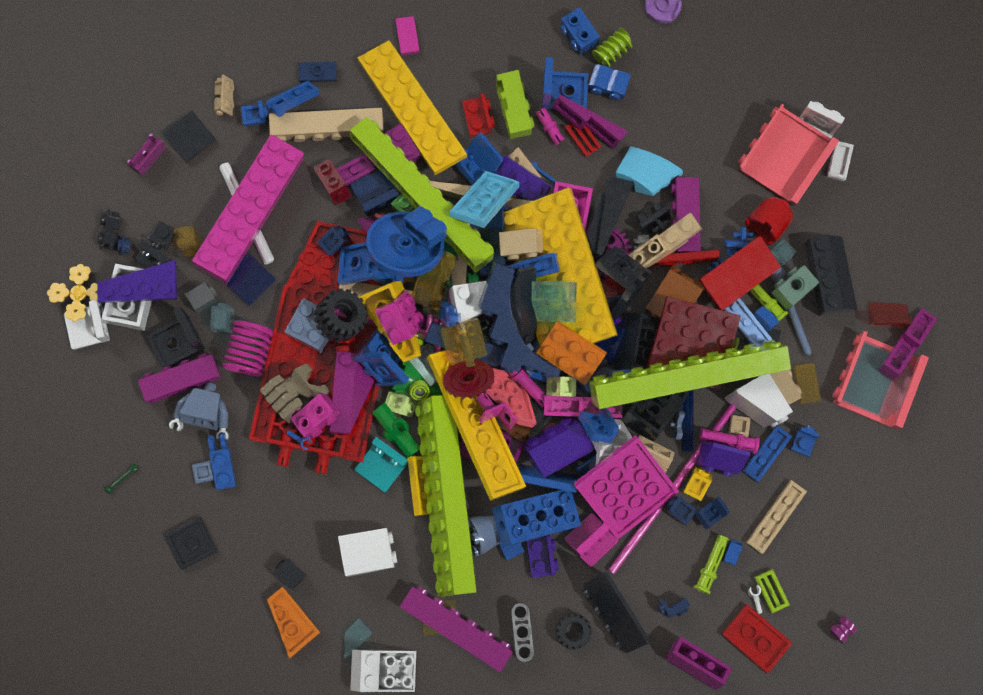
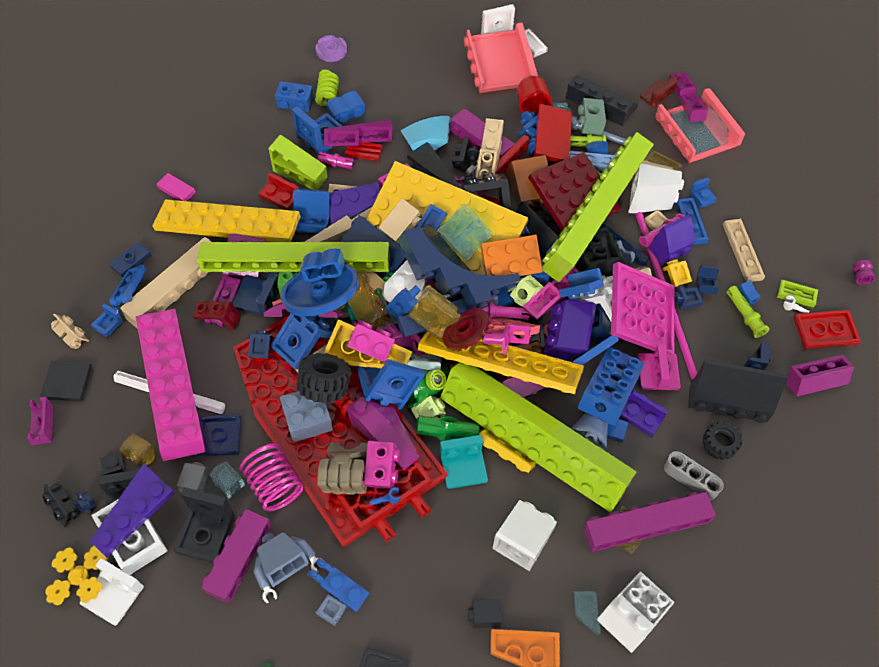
camera: 45 degrees left, 20 degrees down
medium azure tile [450,171,519,228] -> none

